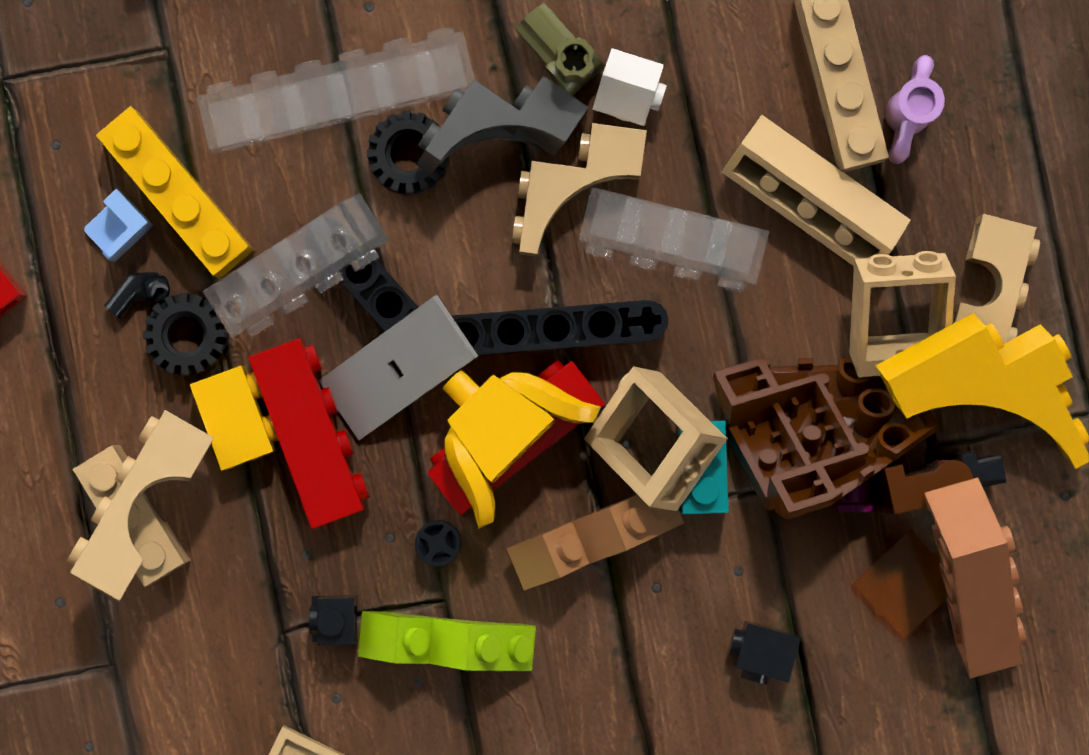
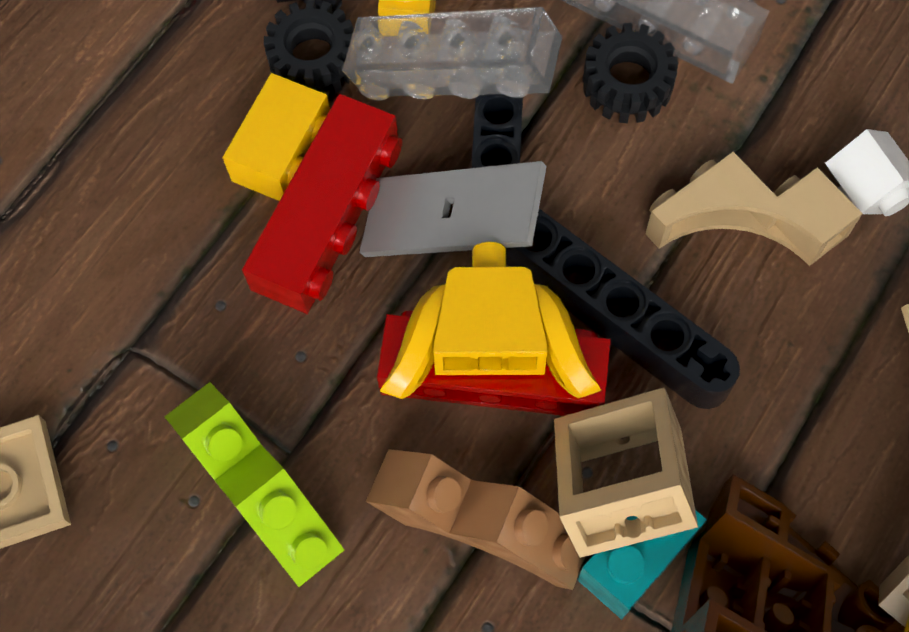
camera: 45 degrees right, 20 degrees down
tan arch [67,410,214,602] -> none
tan arch [73,445,191,587] -> none
black brick [309,595,358,645] -> none
black wheel [415,520,461,566] -> none
dark grey arch [417,76,589,174] -> none
olive piece [515,3,605,96] -> none
clear brick [578,187,770,292] -> none

